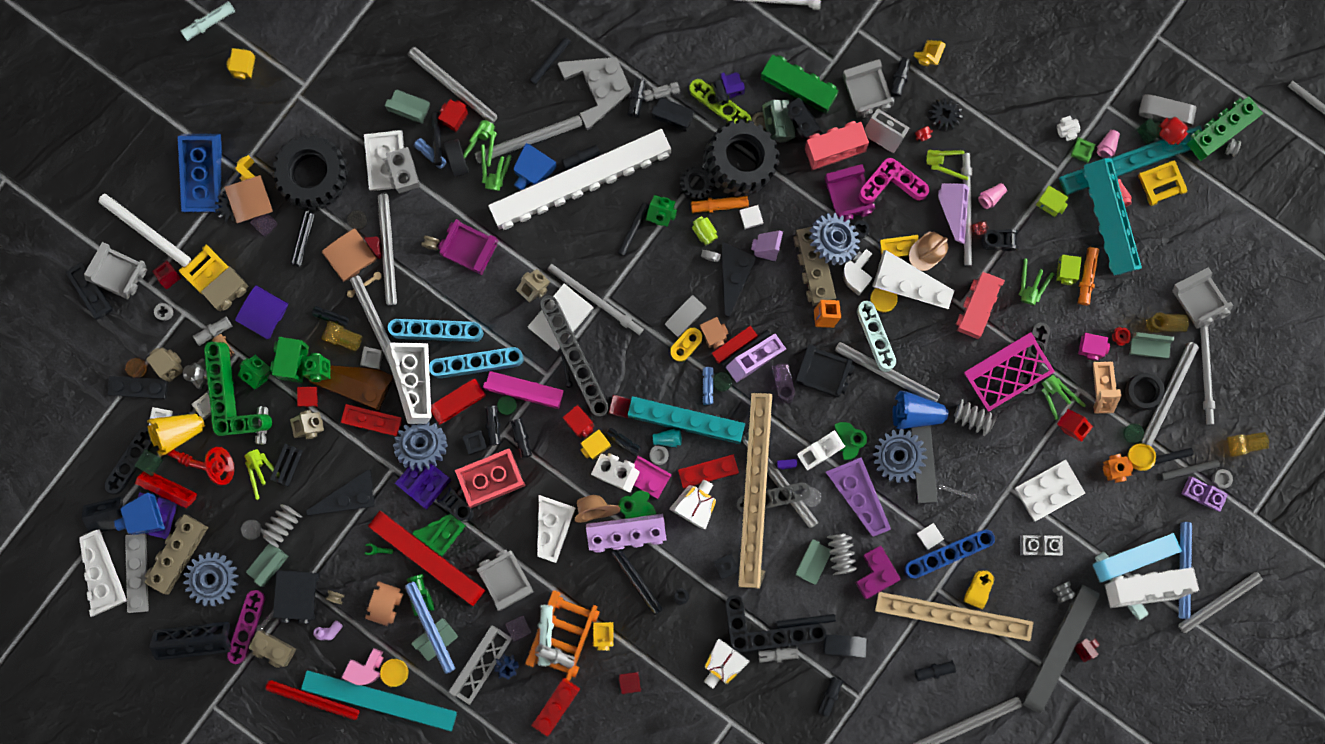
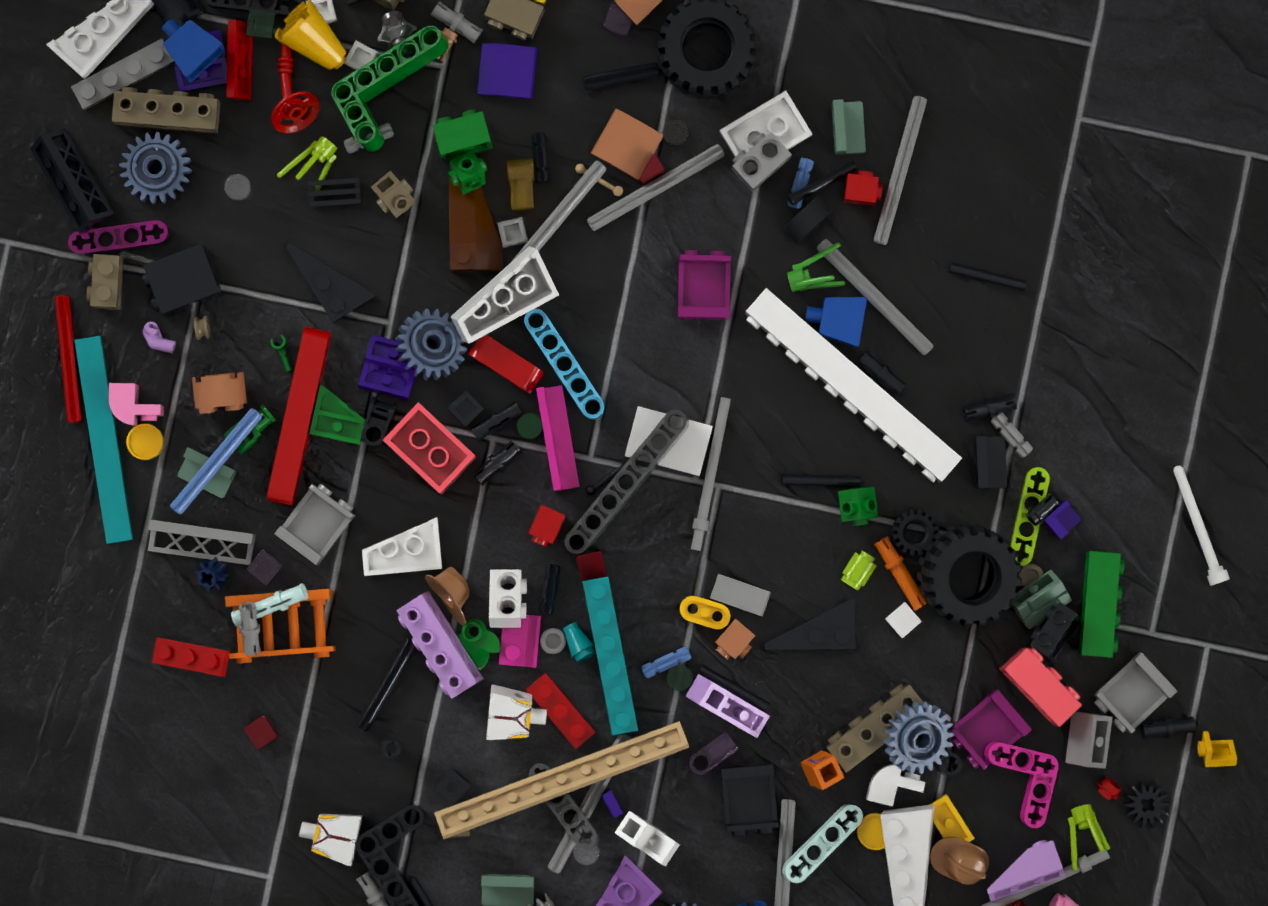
camera: 60 degrees right, 5 degrees up
green brick [238,355,271,390] -> none
sand green panel [246,543,289,587] -> none
light grey piece [261,504,302,548] -> none
red tile [297,387,318,407] -> none
red plate [341,404,402,437] -> none
medium azure beam [388,319,483,342] -> none
dark tan bush [421,236,440,250] -> none
bright green plant [463,120,497,167] -> none
dark tan brick [516,269,550,303] -> none
light grey wing [558,57,631,130] -> none
yellow brick [580,430,611,460] -> none
yellow bracket [593,622,614,650] -> none
light grey tile [701,250,721,262] -> none
red piece [712,325,757,364] -> none
lavender slope [751,231,783,261] -> none
green plate [834,422,867,460] -> none

